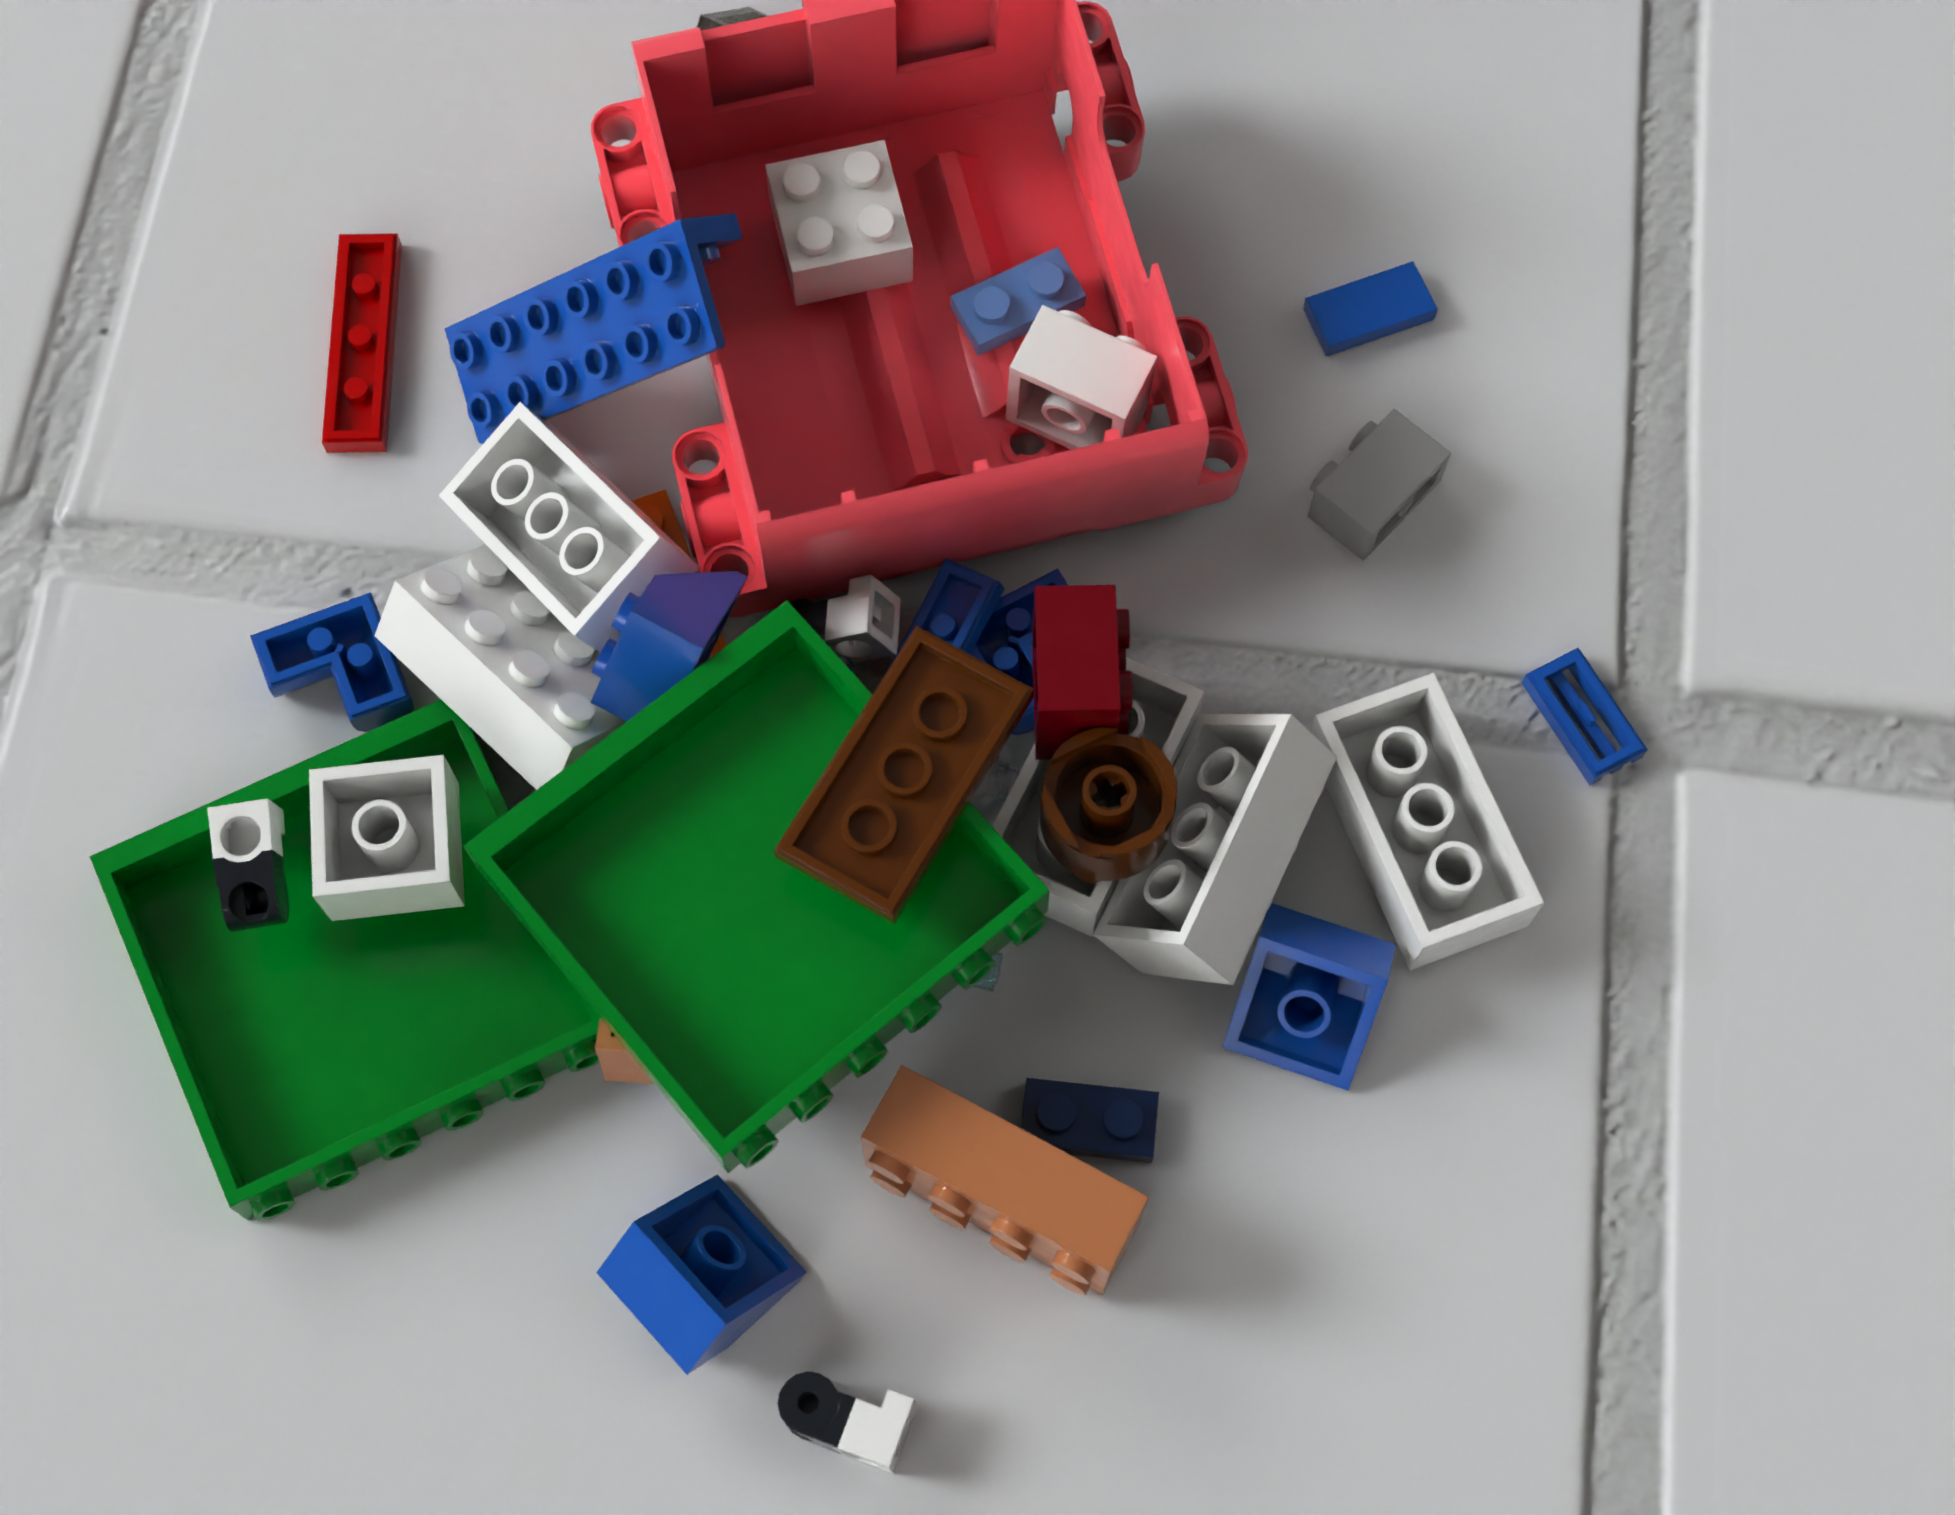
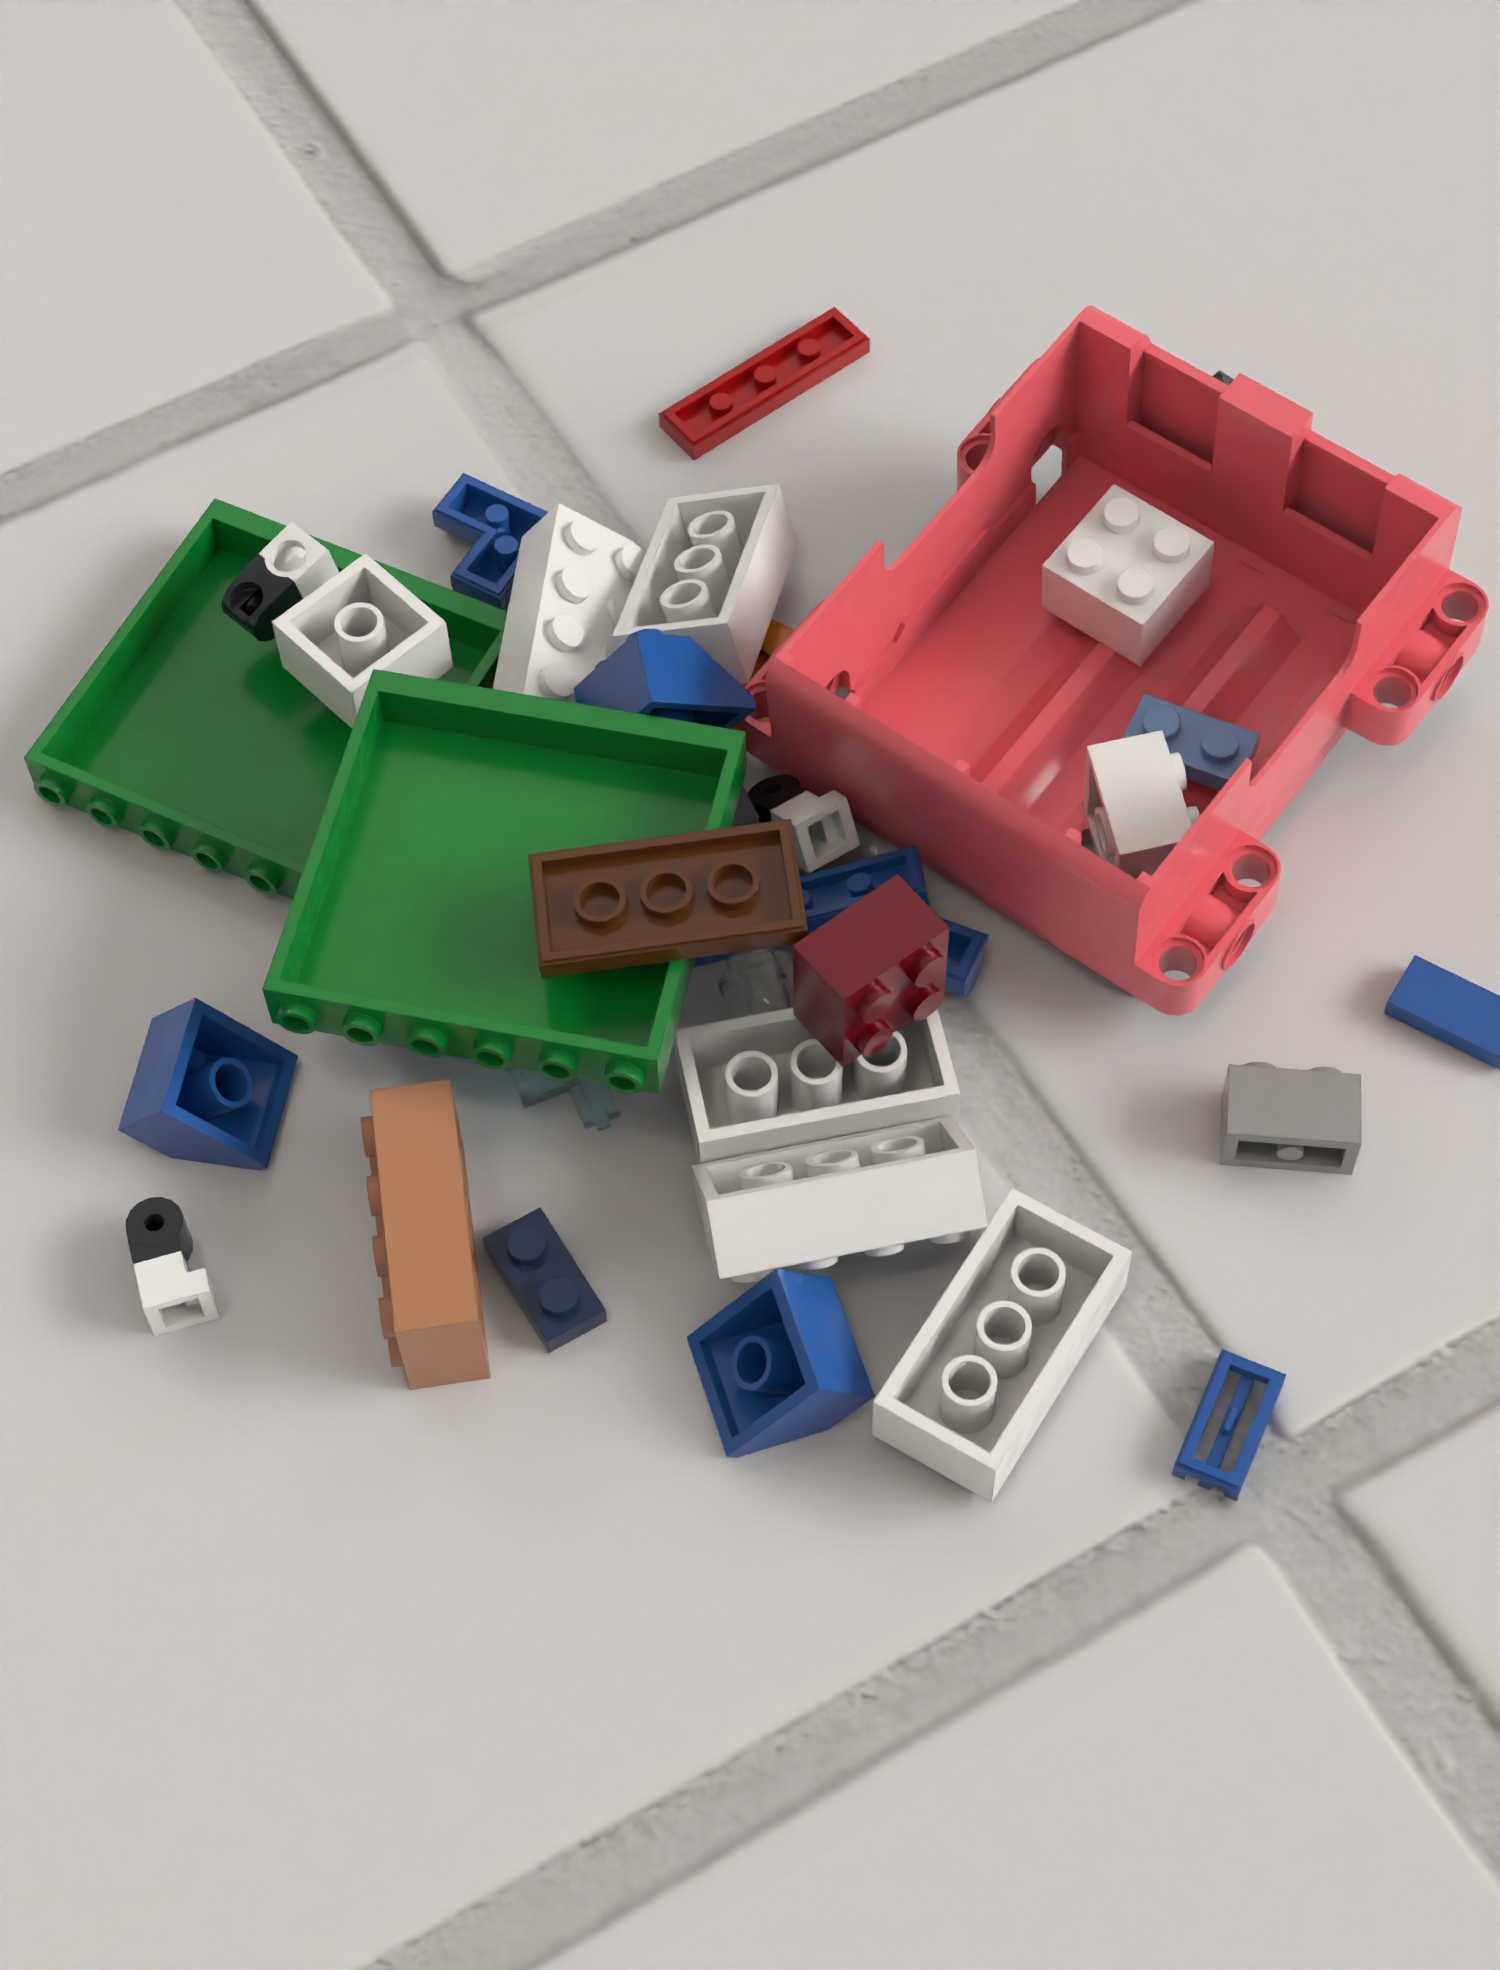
camera: 55 degrees right, 10 degrees down
blue bracket [444,213,743,444] -> none
reddish brown brick [1039,727,1178,883] -> none

